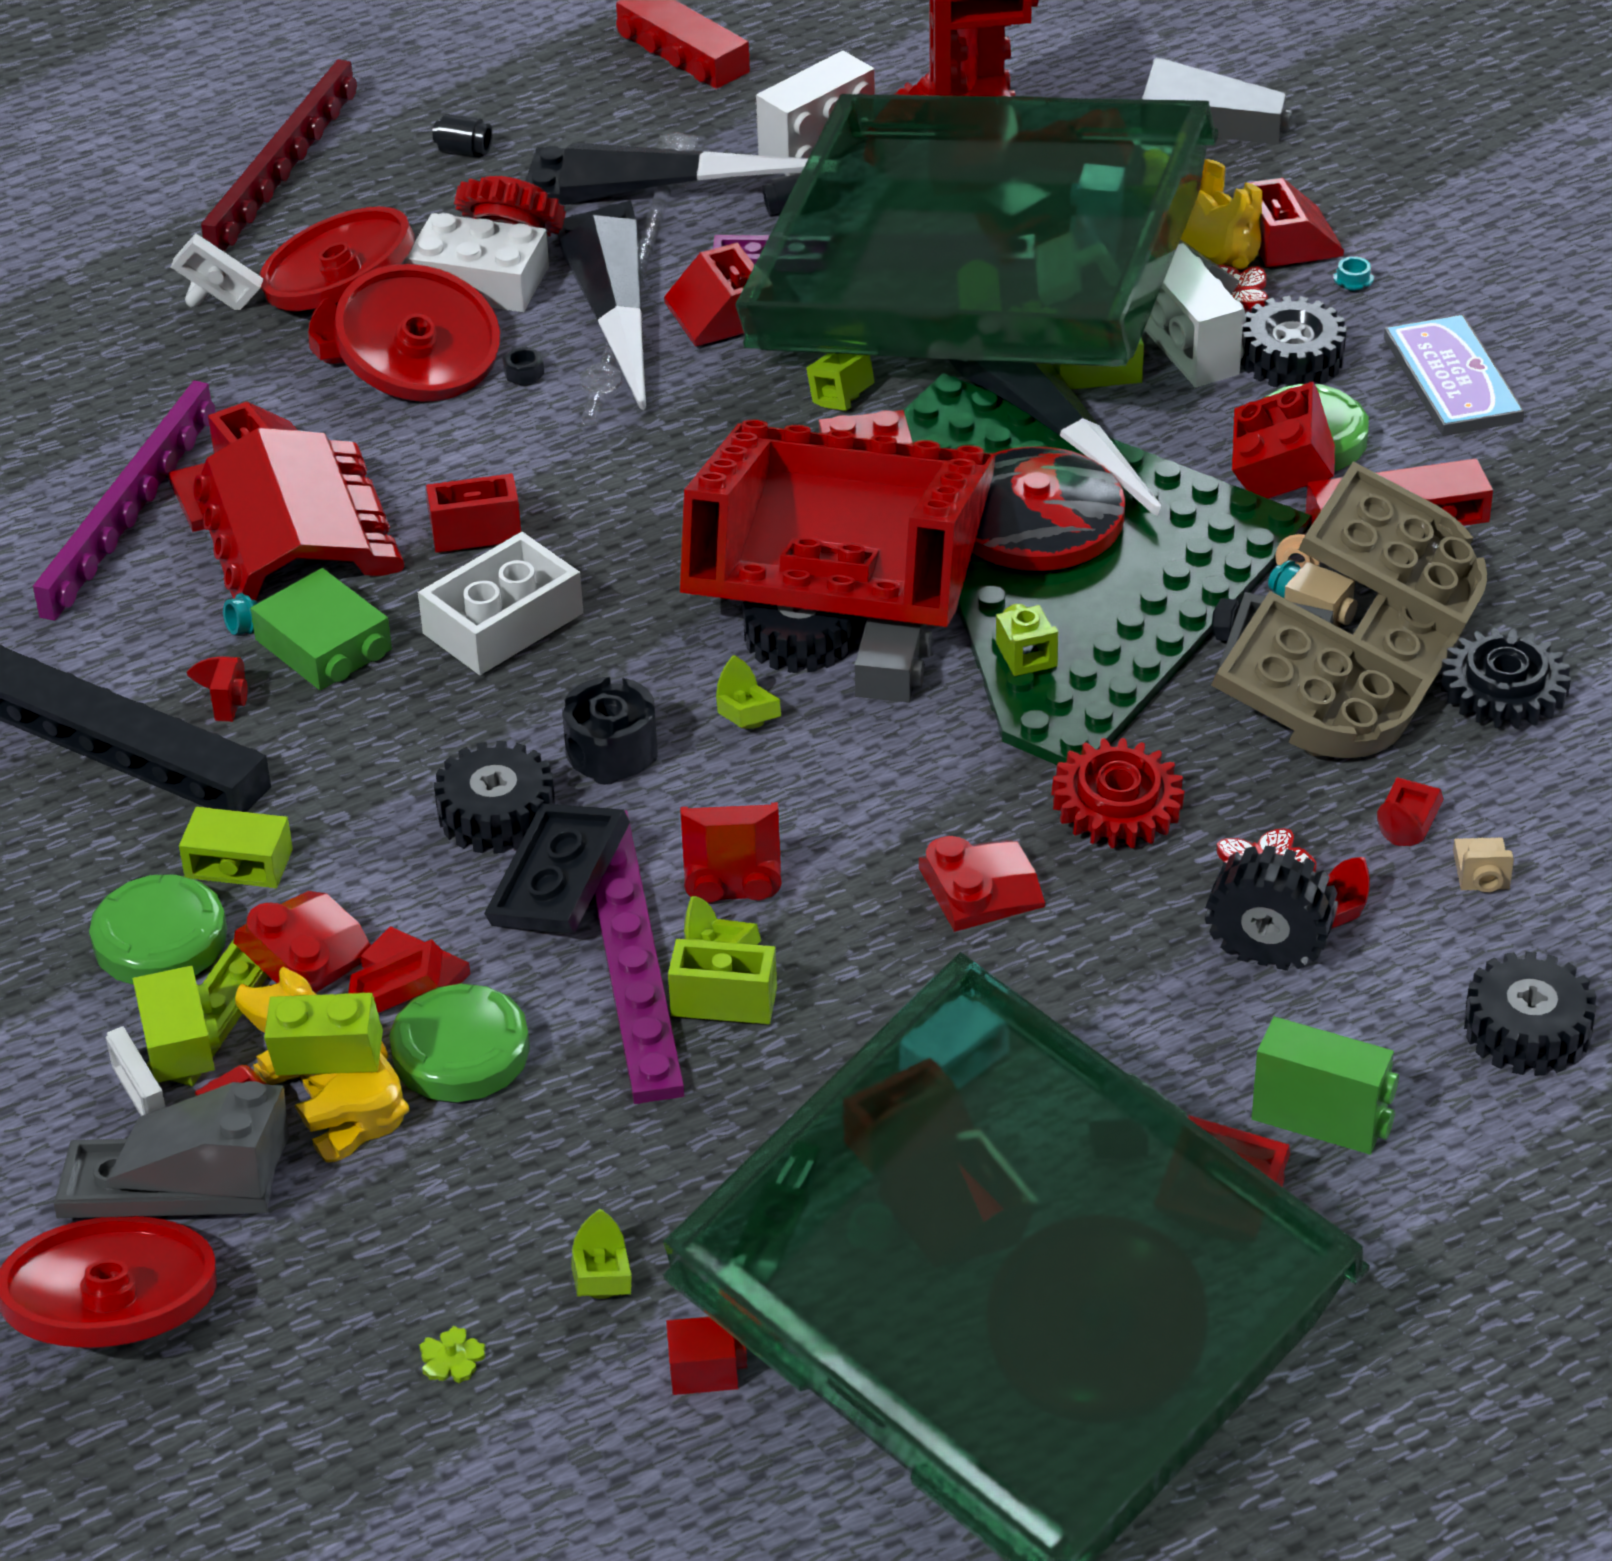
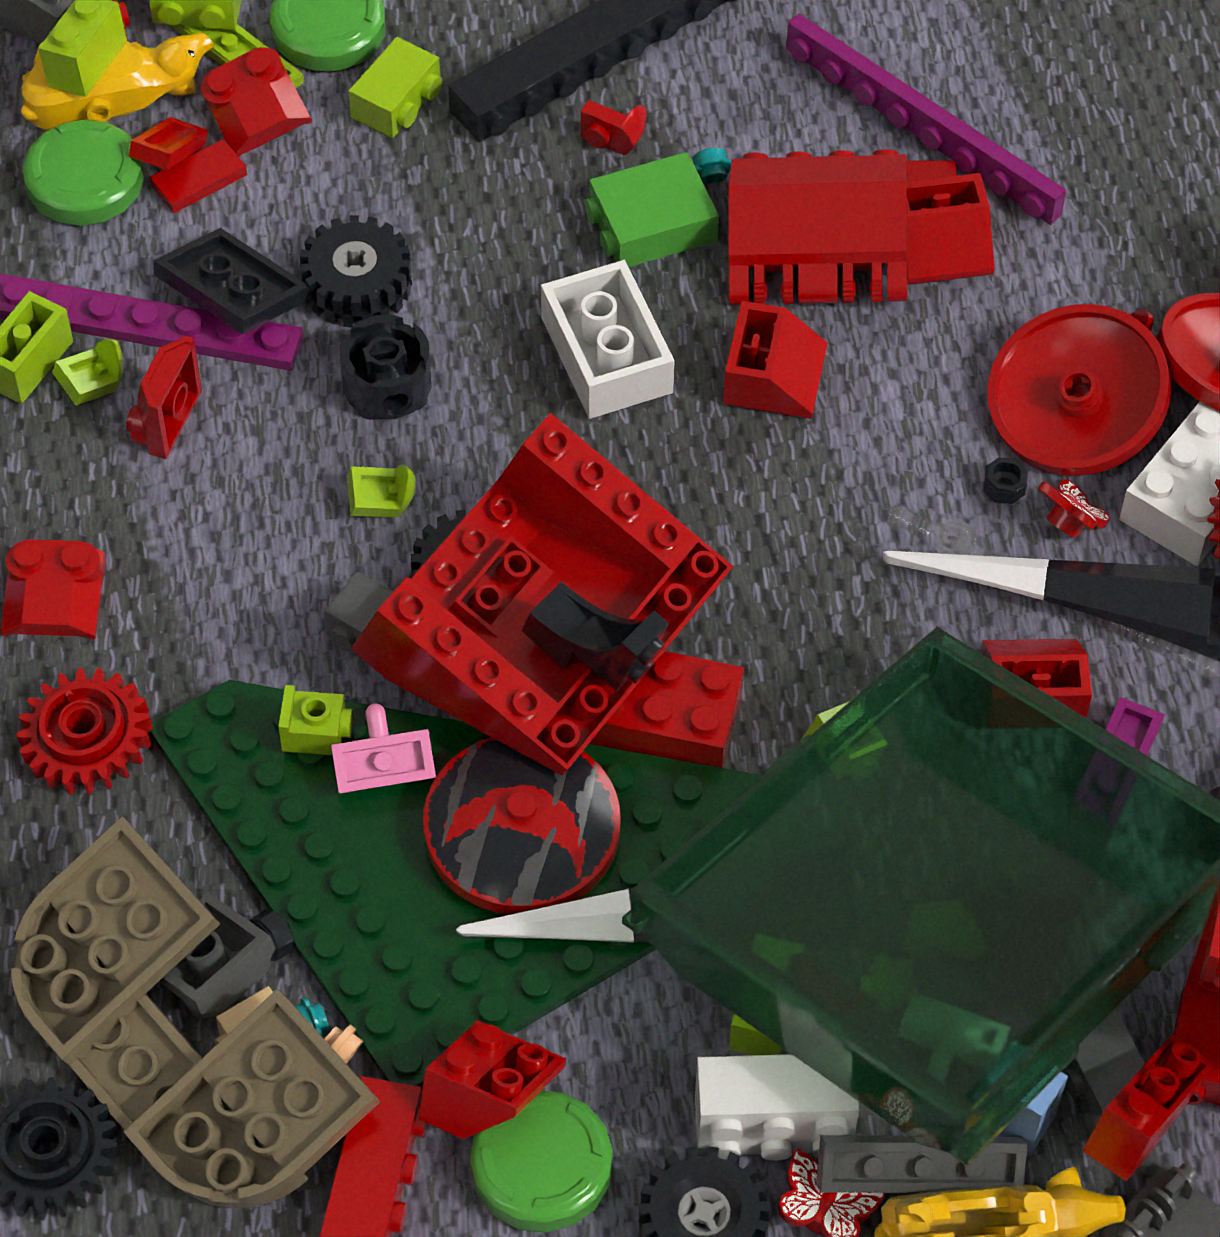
camera: 110 degrees right, 15 degrees up
none -> bright pink plate [331,703,436,794]
none -> black arch [521,581,669,691]
none -> red animal [1037,479,1110,538]

